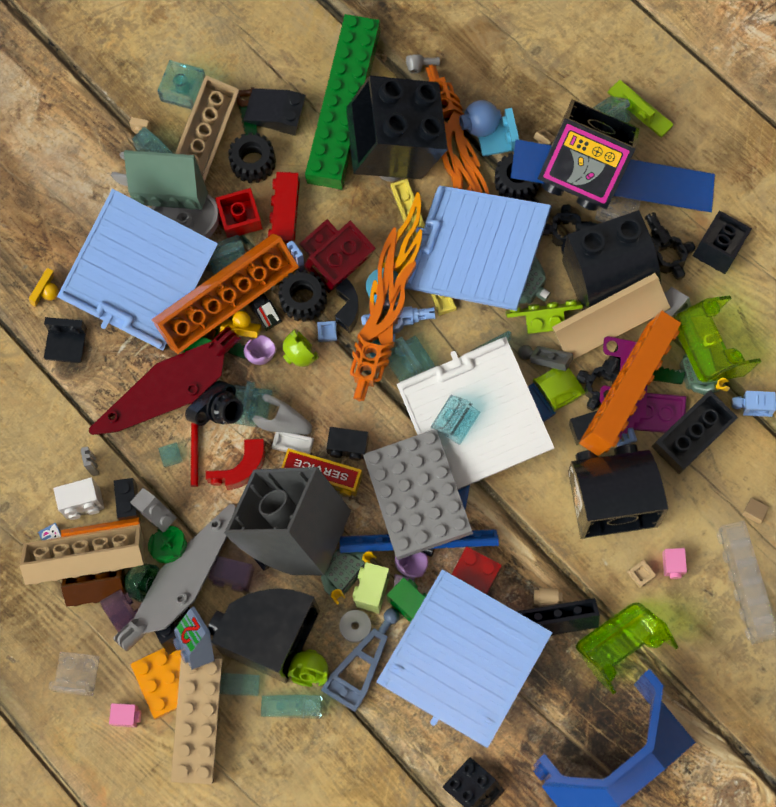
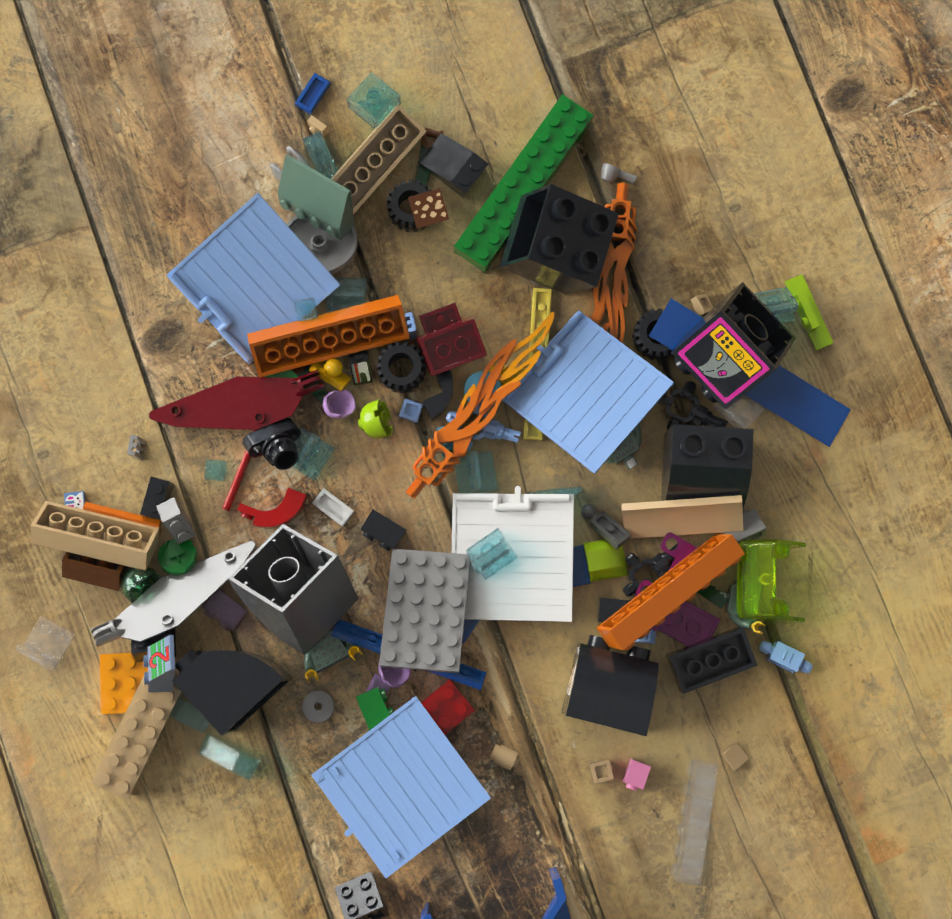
camera: 15 degrees right, 10 degrees up
yellow tile [29,268,59,307] -> none
black bracket [44,317,87,363] -> none
white brick [53,477,105,520] -> none
clear purple brick [100,589,138,632] -> none
bright pink brick [109,703,141,727] -> none
red brick [215,188,263,239] -> none
light grey animal [252,394,313,435] -> none
red brick [268,172,300,247] -> none
brick [281,448,363,497] -> none
lime cylinder [287,649,329,687] -> none
sand blue plate [321,608,400,713] -> none
yellowish green brick [352,562,390,614] -> none
medium blue brick [459,100,501,137] -> none
medium azure bracket [478,108,519,156] -> none
lime bracket [505,300,583,334] -> none
black brick [516,598,600,636] -> none
clear neon green windscreen [576,603,679,694] -> none
black piece [645,212,696,280] -> none
black slope [692,210,752,274] -> none
none -> clear light blue plate [294,298,318,321]
none -> blue tile [295,73,331,115]
none -> reddish brown sticker [408,188,449,228]

